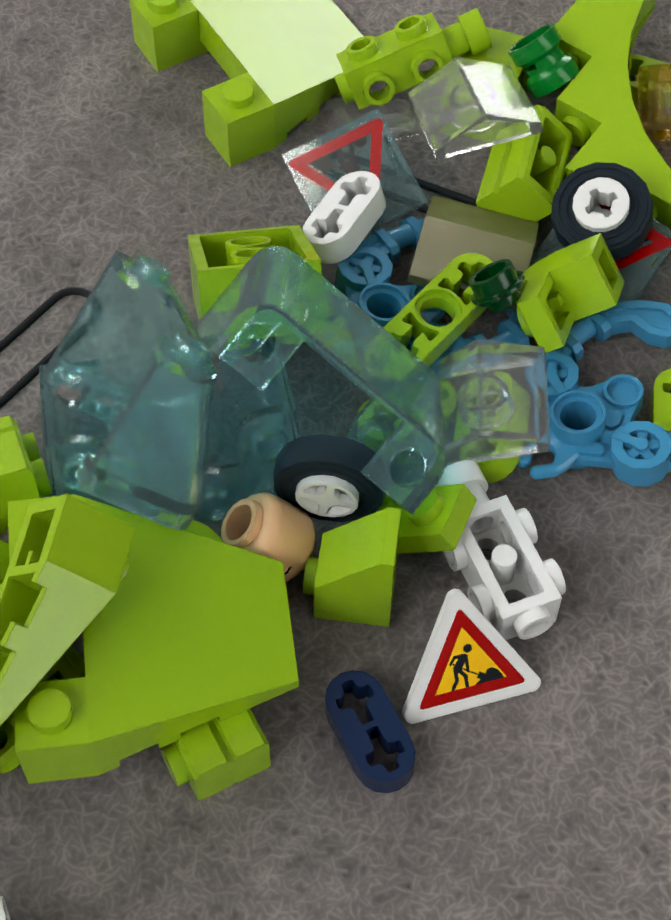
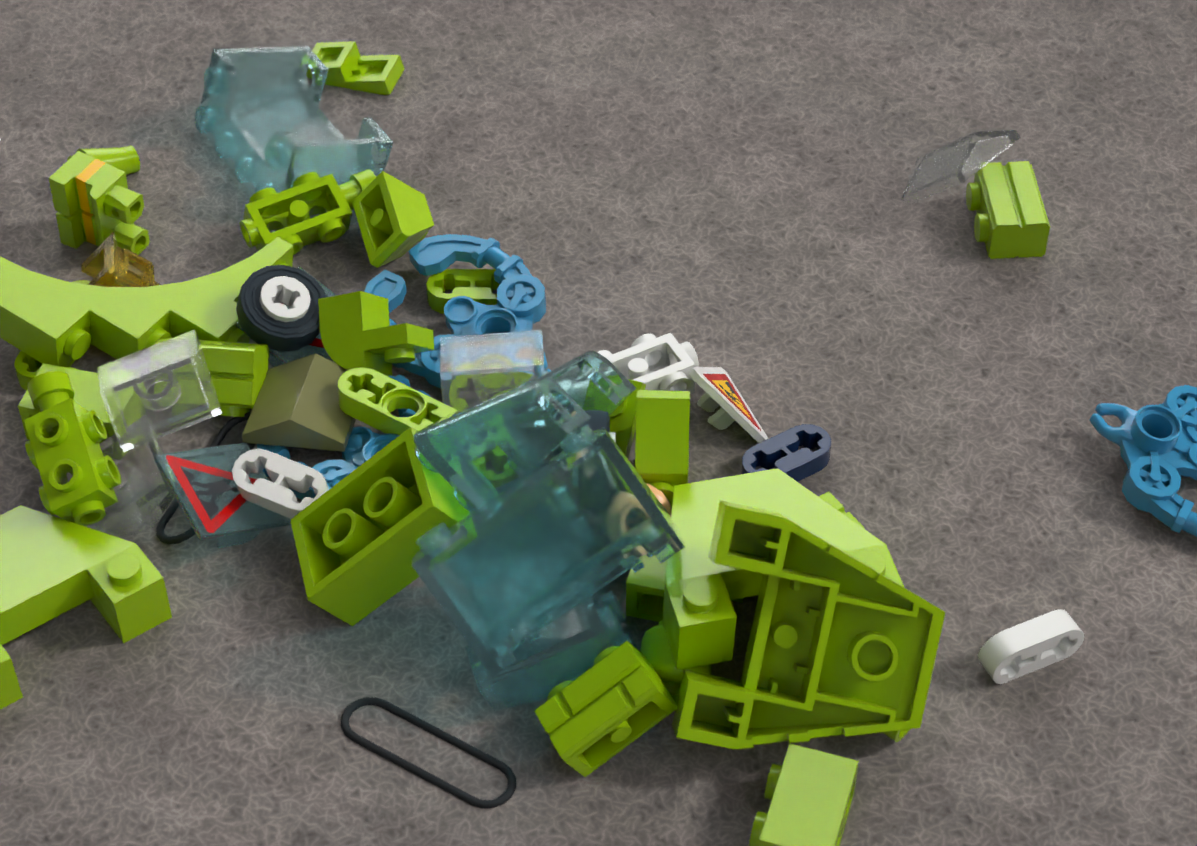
camera: 95 degrees left, 10 degrees down
dark green plate [468,259,525,312] -> none
green wheel [508,23,580,98] -> none

